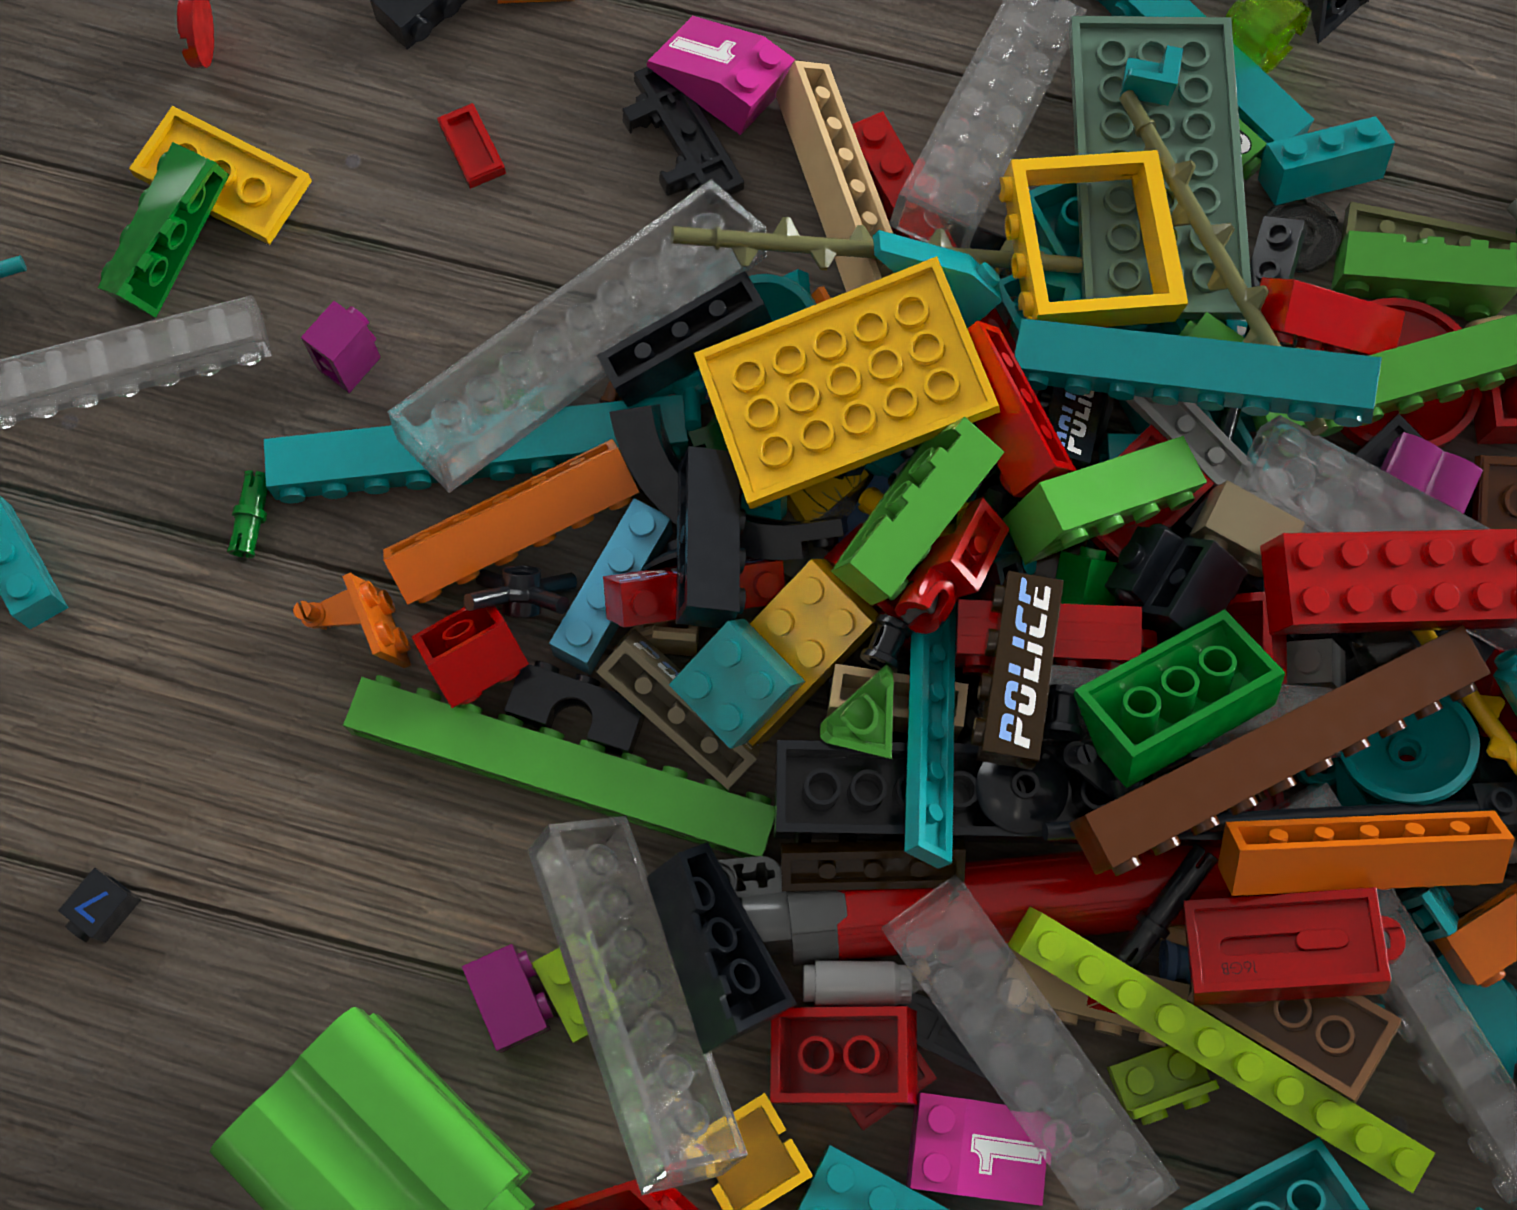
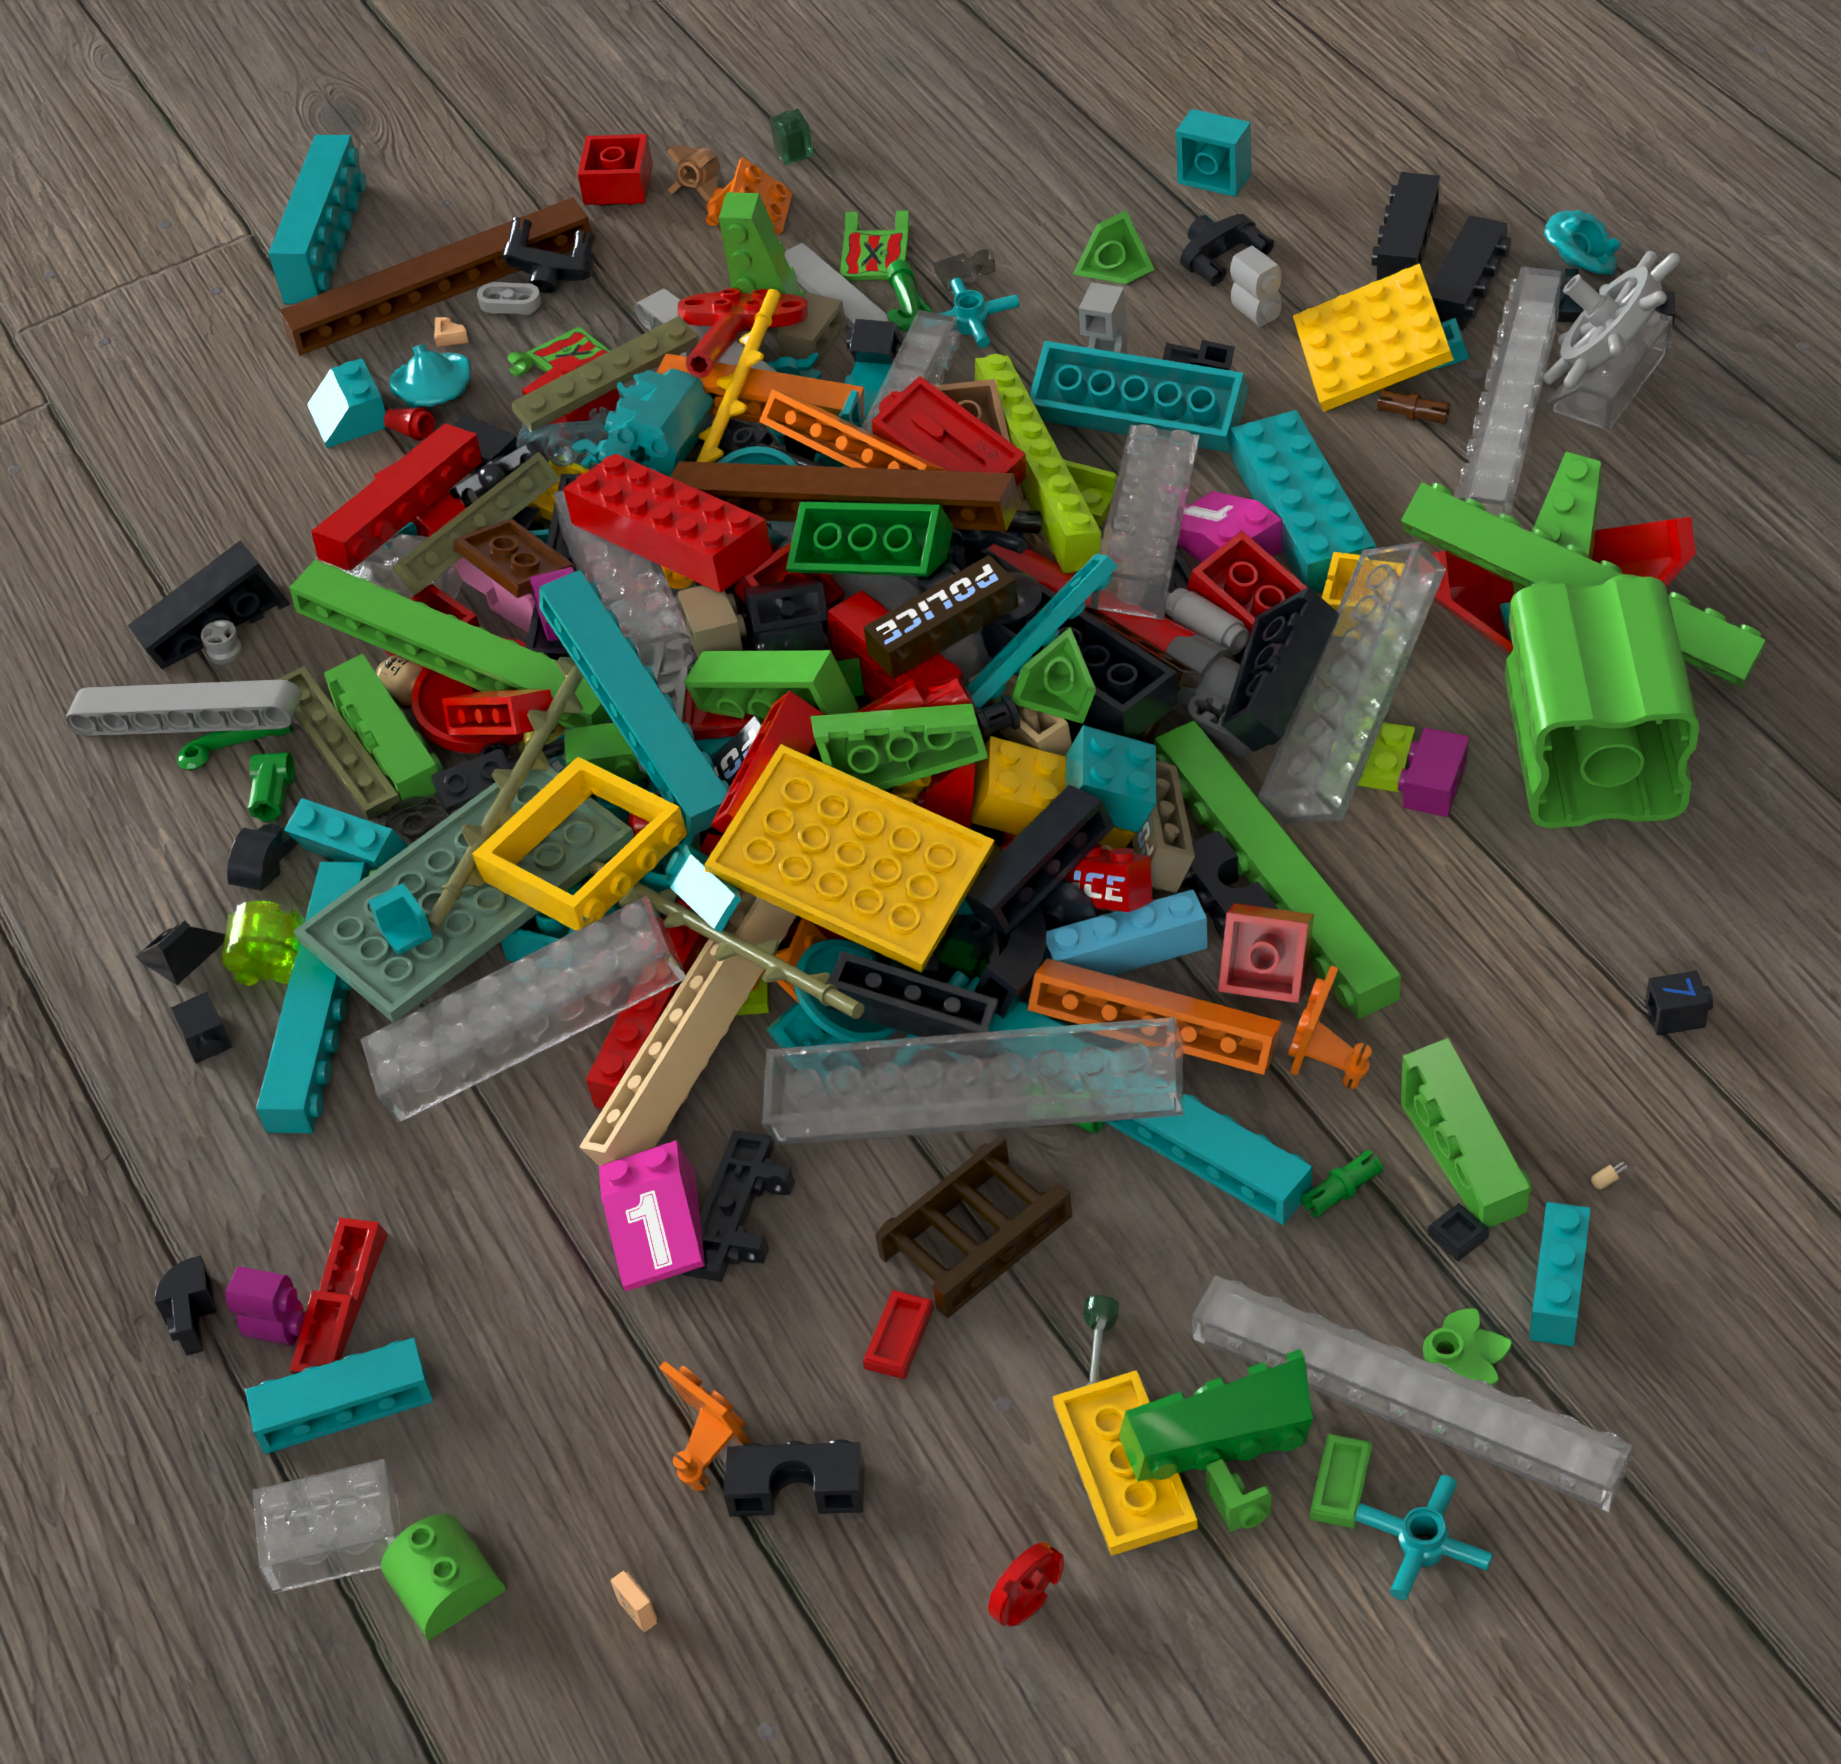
camera: 125 degrees left, 25 degrees down
magenta brick [301,301,381,393] -> none
black bar [464,565,577,617] -> none
none -> black brick [227,824,298,891]
none -> green piece [248,752,295,822]
none -> dark brown fence [875,1134,1072,1319]
none -> clear green hinge [1083,1295,1119,1386]
none -> bright green bracket [1206,1459,1271,1532]
none -> bright green tile [1310,1433,1373,1529]
none -> bright green wedge [1401,1038,1532,1228]
none -> bright green plate [1423,1308,1512,1387]
none -> black tile [1427,1203,1490,1262]
none -> tan piece [1591,1162,1627,1190]

